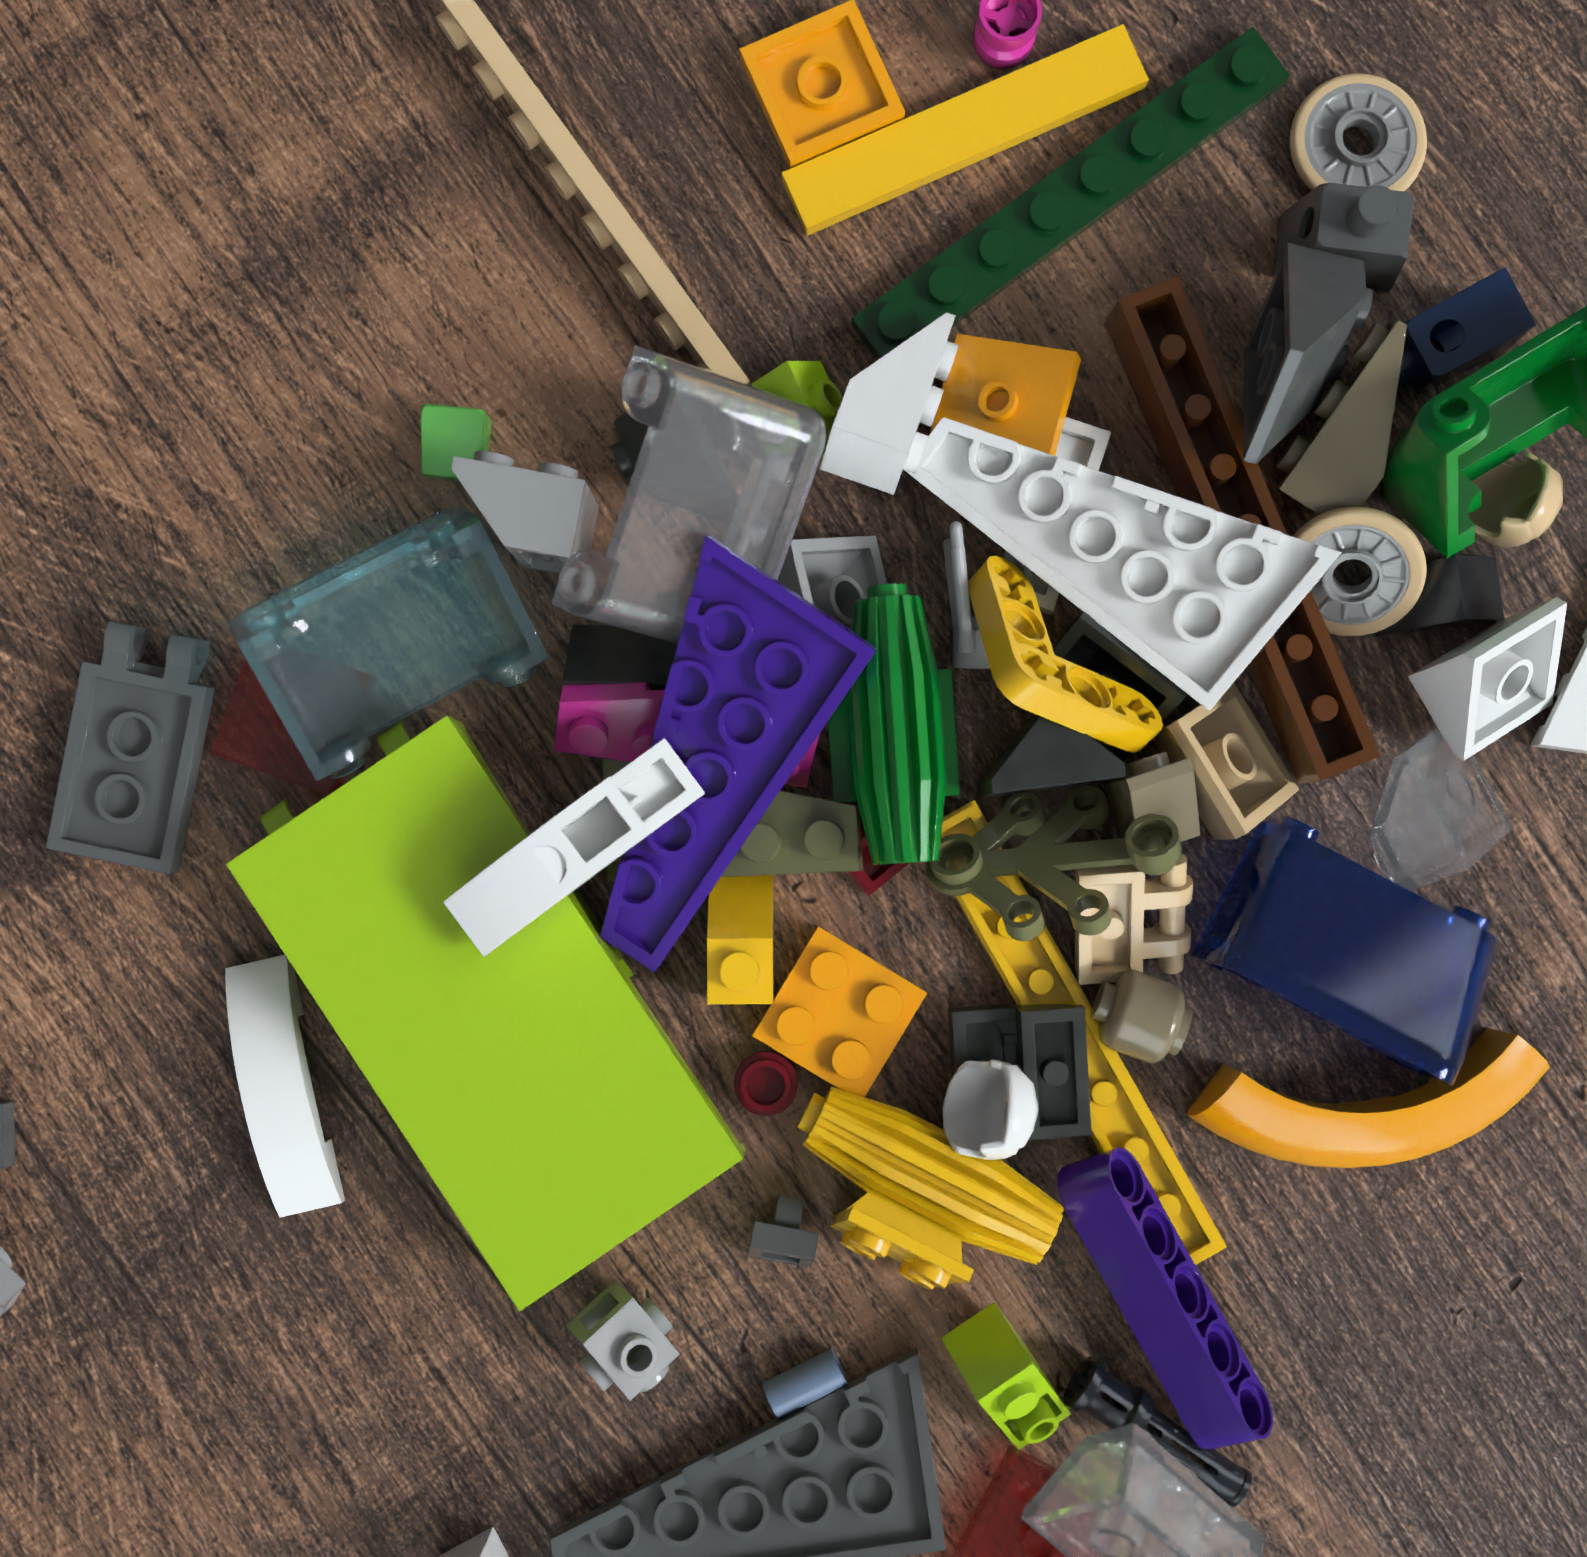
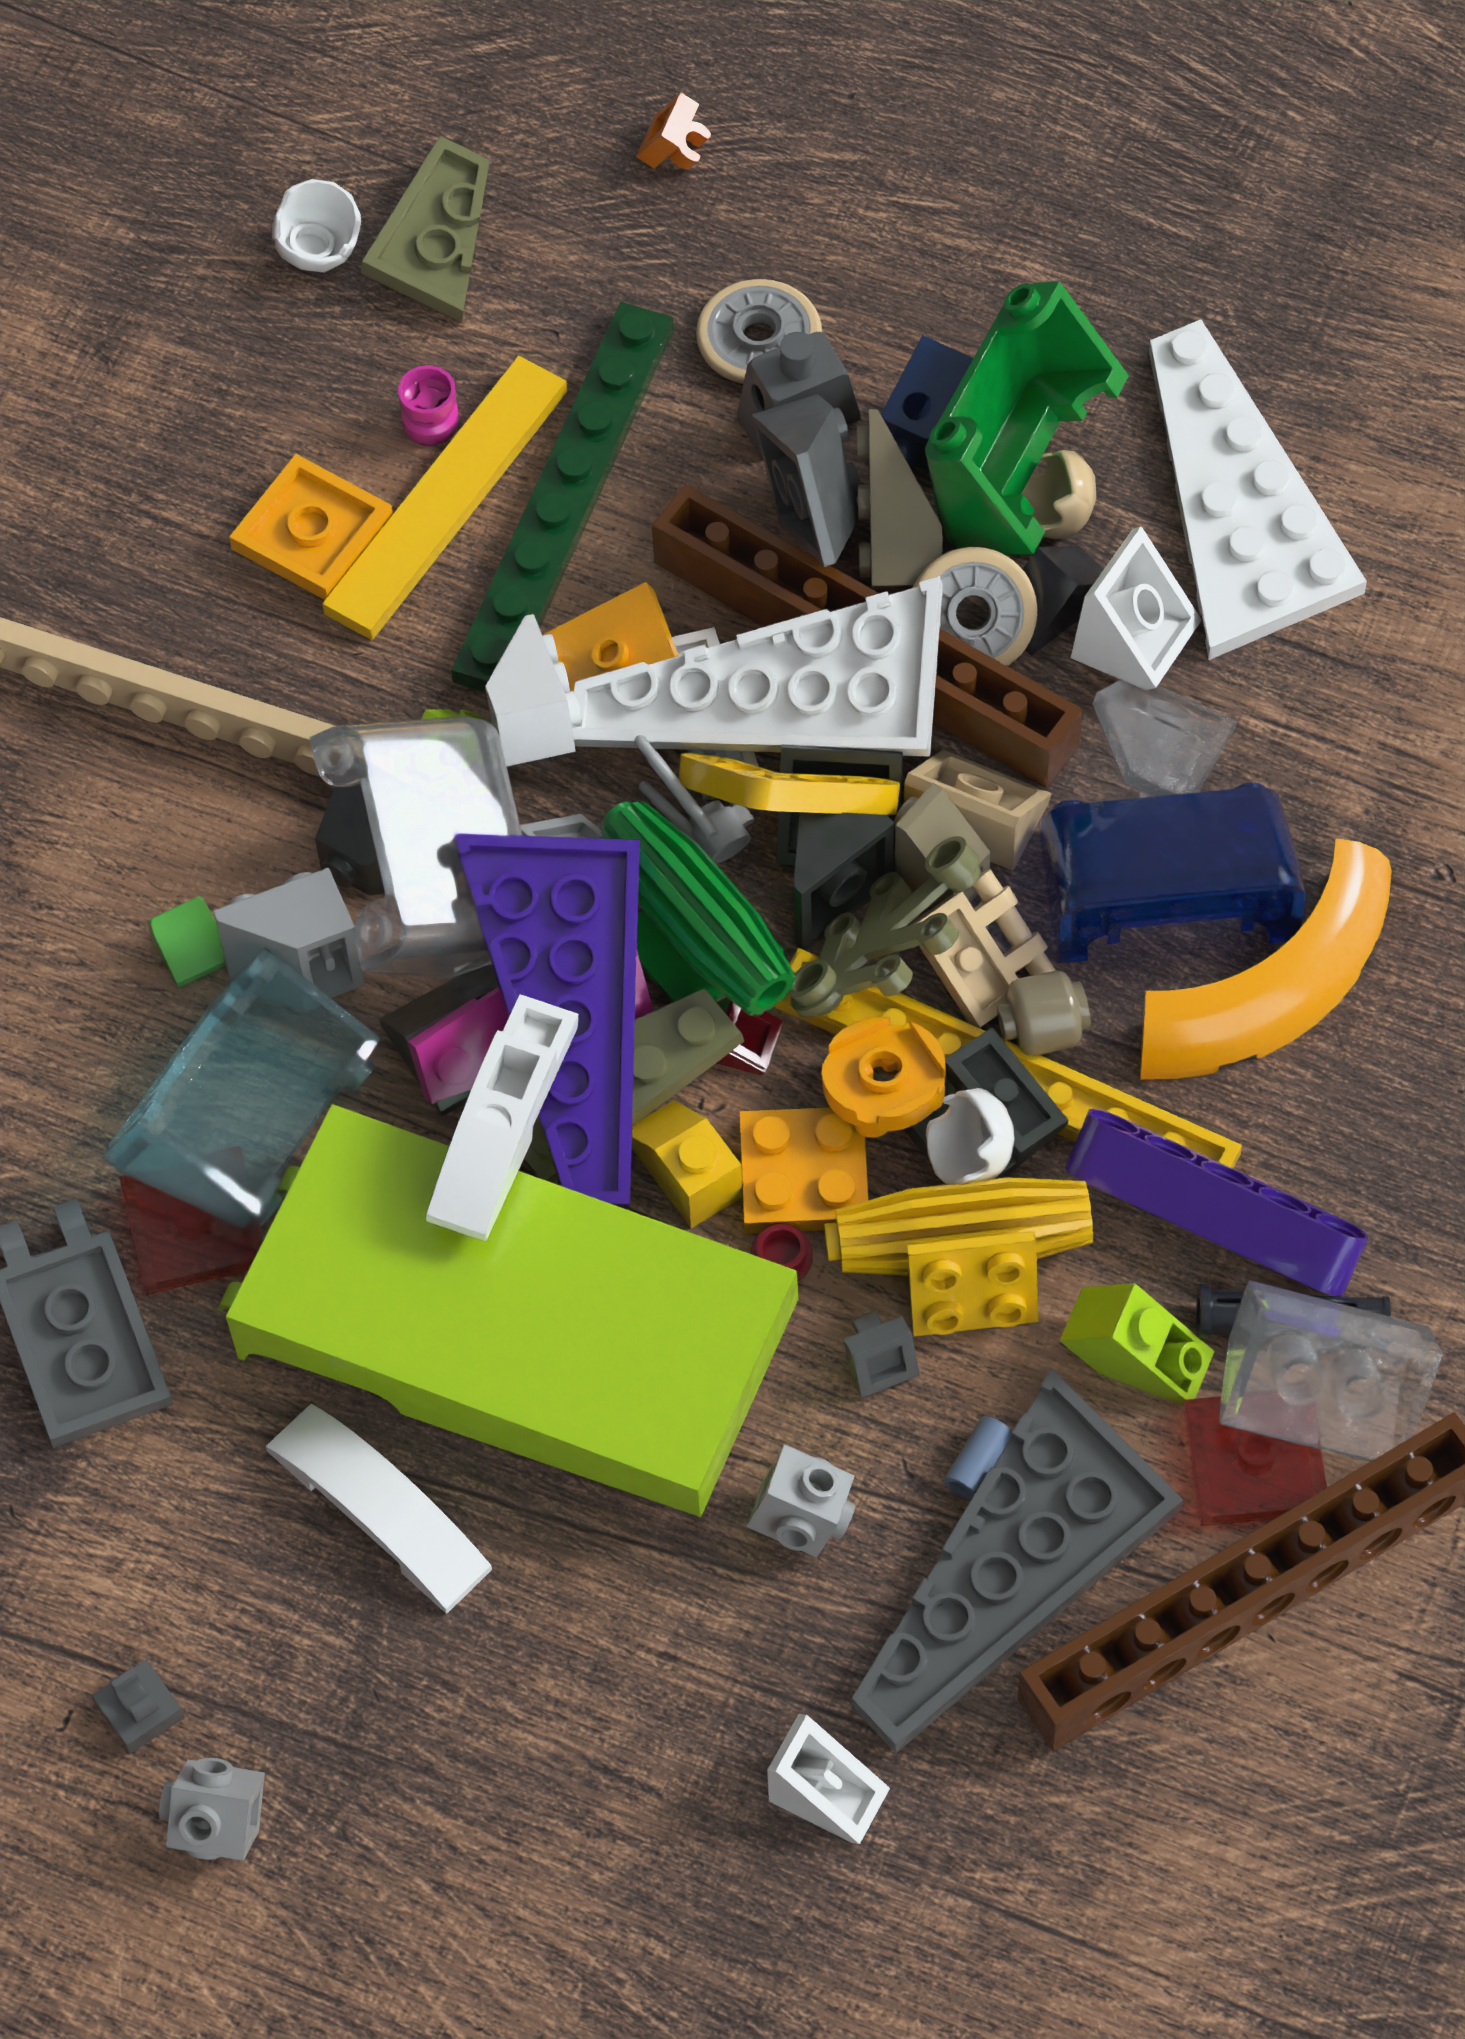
camera: 30 degrees left, 25 degrees down
none -> light orange plate [821,1017,946,1138]

